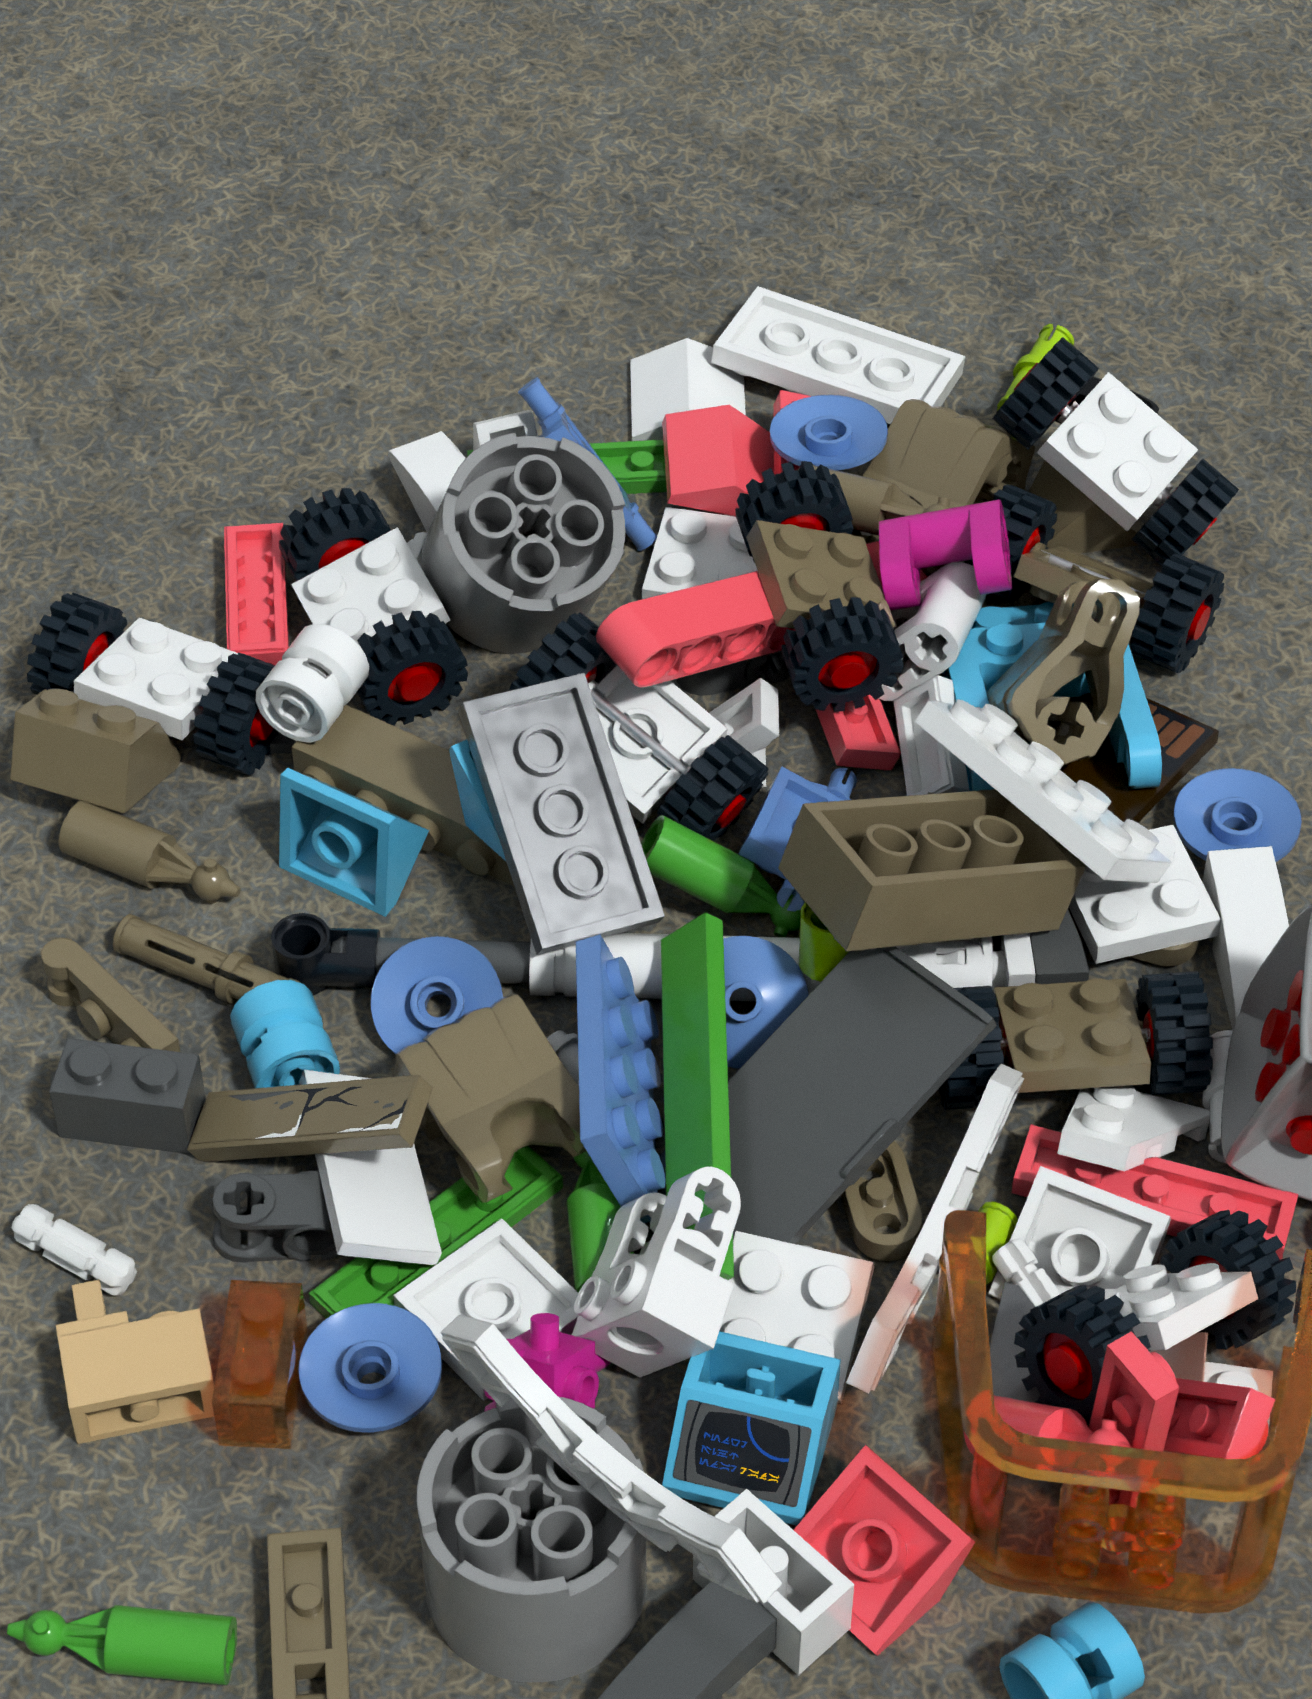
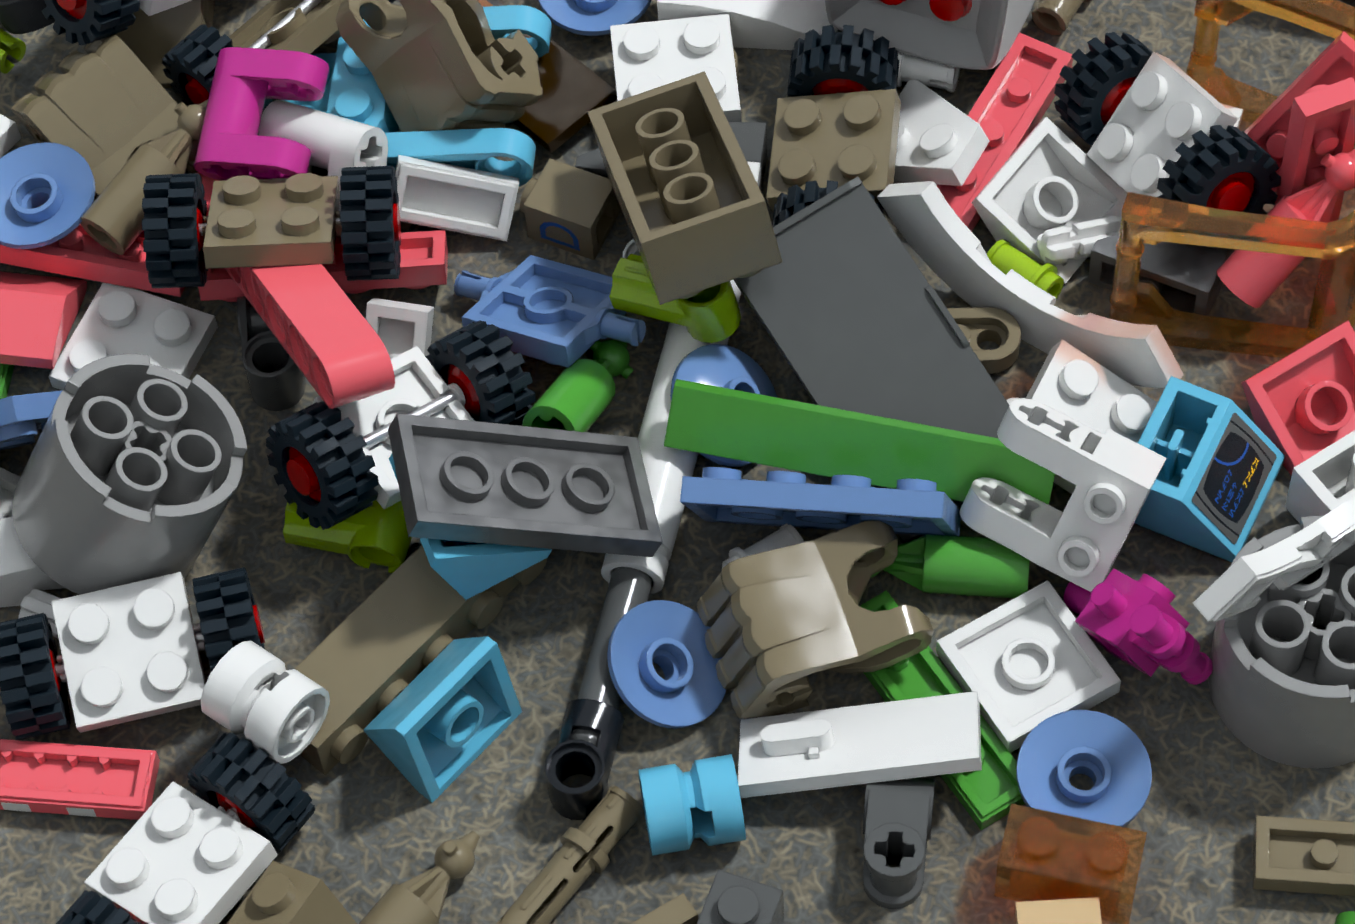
camera: 75 degrees left, 10 degrees up
dark tan tile [187,1075,433,1162] -> none
white plate [914,699,1172,883] -> none

